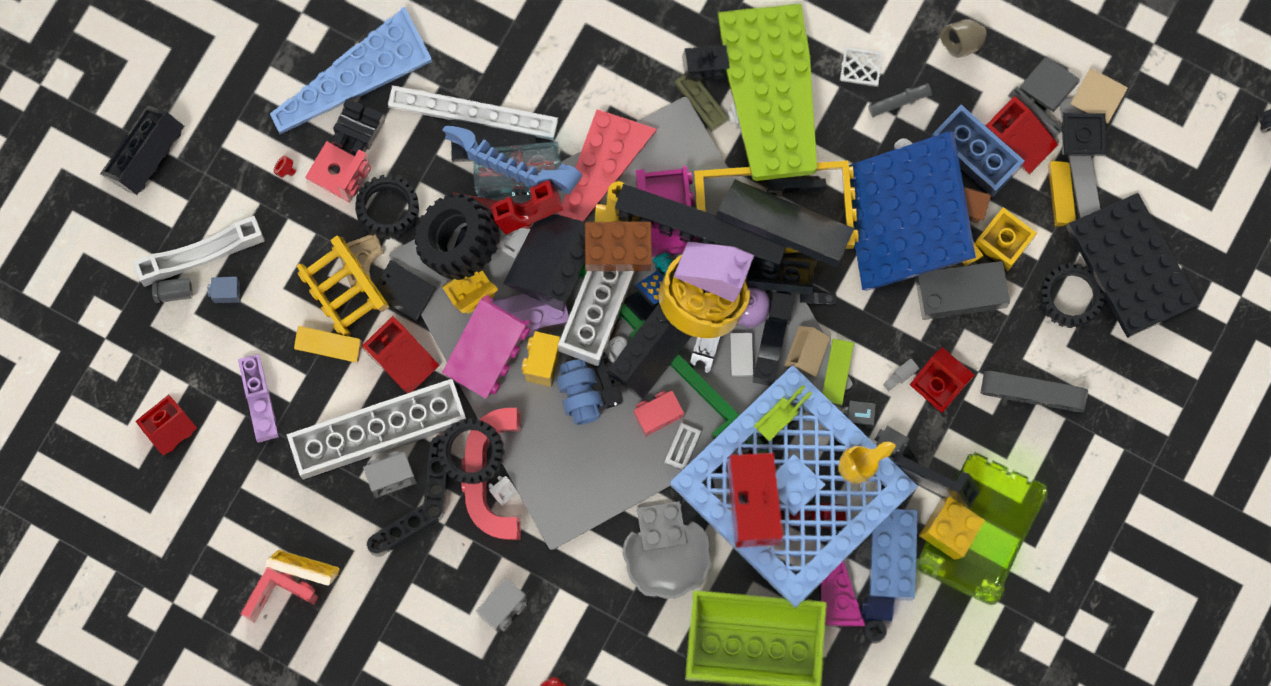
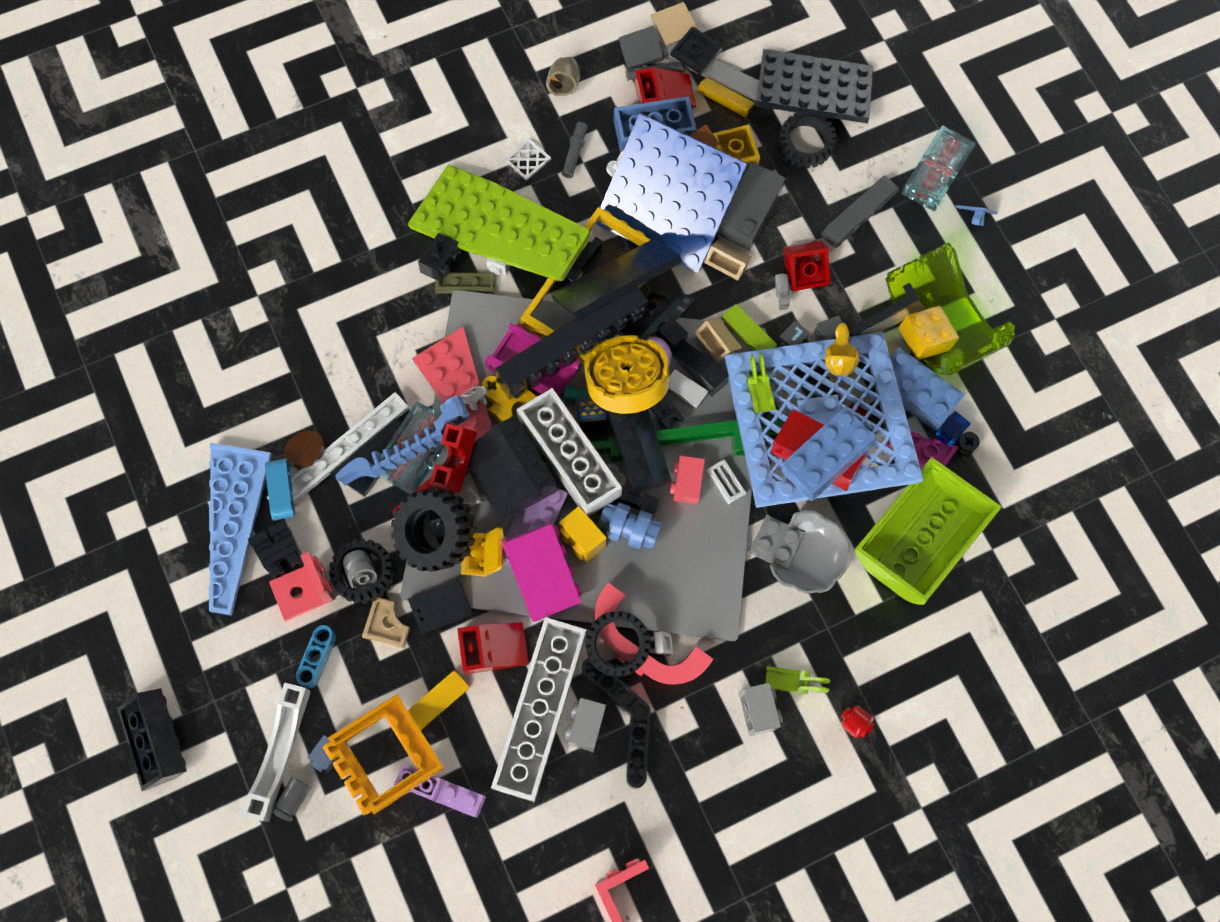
camera: 60 degrees left, 5 degrees down
red slope [135,394,197,456] -> none
yellow tile [265,550,340,585] -> none
red tile [273,155,296,178] -> none
yellow fence [297,236,389,336] -> none
dark orange brick [585,222,652,271] -> none
lavender slope [674,242,754,302] -> none
none -> dark azure beam [265,459,295,520]
none -> reddish brown tile [284,430,325,468]
none -> dark azure beam [296,625,336,689]
none -> light orange hinge [323,694,444,815]
none -> light grey wheel [343,550,377,590]
none -> white tile [460,386,487,411]
none -> tan brick [704,239,752,280]
none -> lime arm [765,666,830,694]
none -> medium blue brick [781,407,876,501]
none -> brick [901,125,976,212]
none -> medium blue piece [955,205,997,226]

